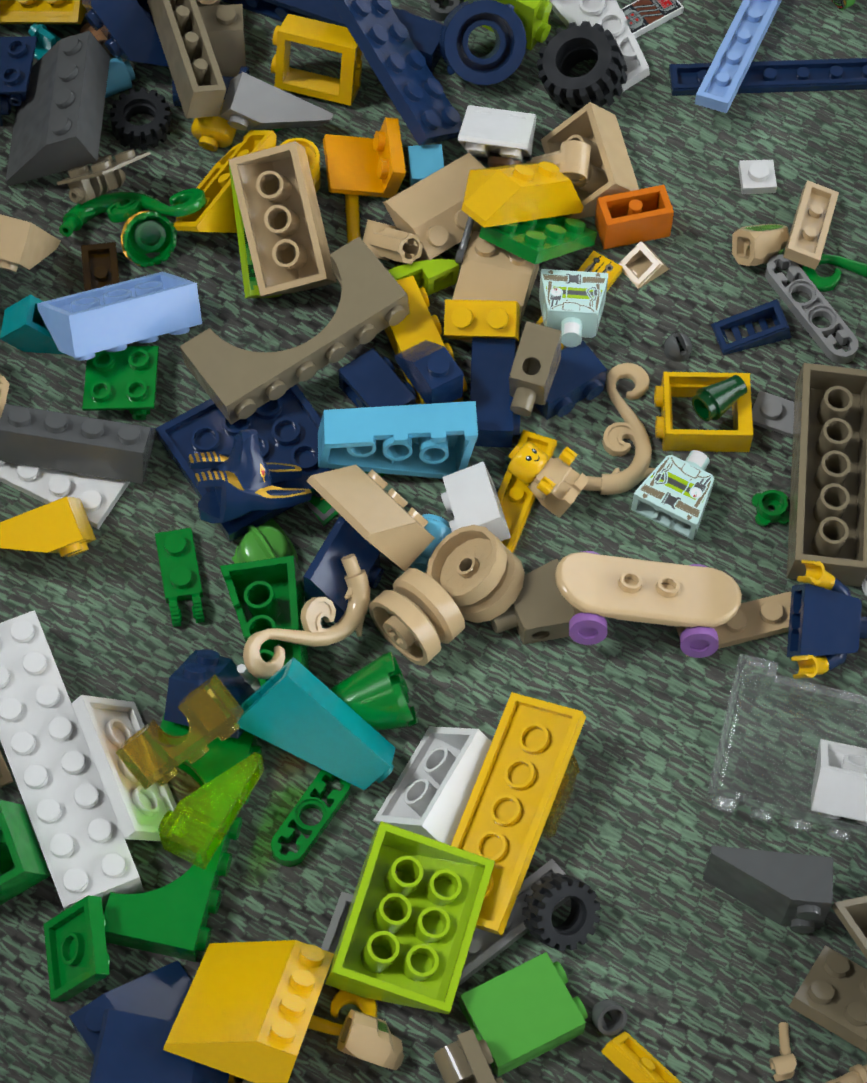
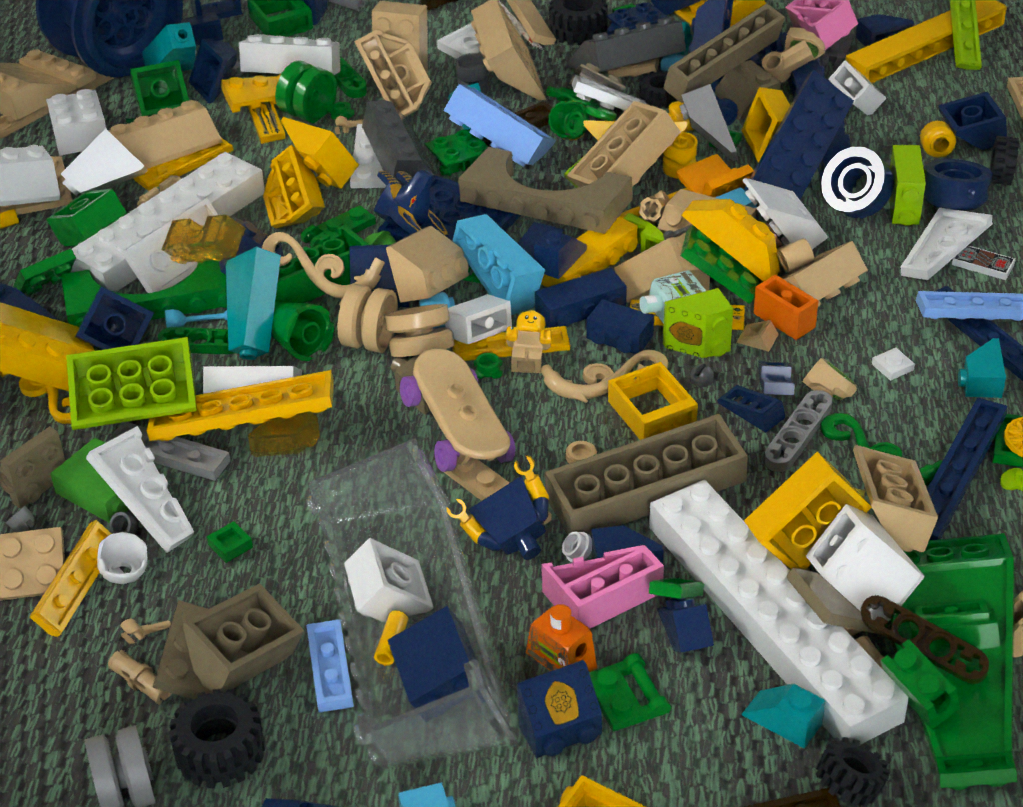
camera: 65 degrees right, 20 degrees down
clear neon green slope [158,752,264,870] -> none
tan rock [337,1009,405,1070] -> none
yellow brick [444,299,520,341] -> none
dark tan torso [509,321,562,416] -> none
black tyre [522,873,601,951] -> none
black tyre [537,21,627,114] -> none
light aqua torso [631,450,714,540] -> none
dark green cone [692,375,747,422] -> none
dark grey slope [703,845,834,934] -> none
tan plate [783,180,839,270] -> none
none -> dark blue slope [75,286,154,350]
none -> white wing [86,426,194,553]
none -> white hair [97,532,148,584]
none -> medium azure hinge [165,309,228,328]
none -> green plate [207,521,253,563]
none -> yellow wedge [263,144,325,228]
none -> green plate [474,353,503,379]
none -> tan tile [566,441,597,464]
none -> white plate [572,75,646,111]
none -> lime slope [663,288,733,358]
none -> slope [758,361,795,395]
none -> teal slope [958,338,1006,398]

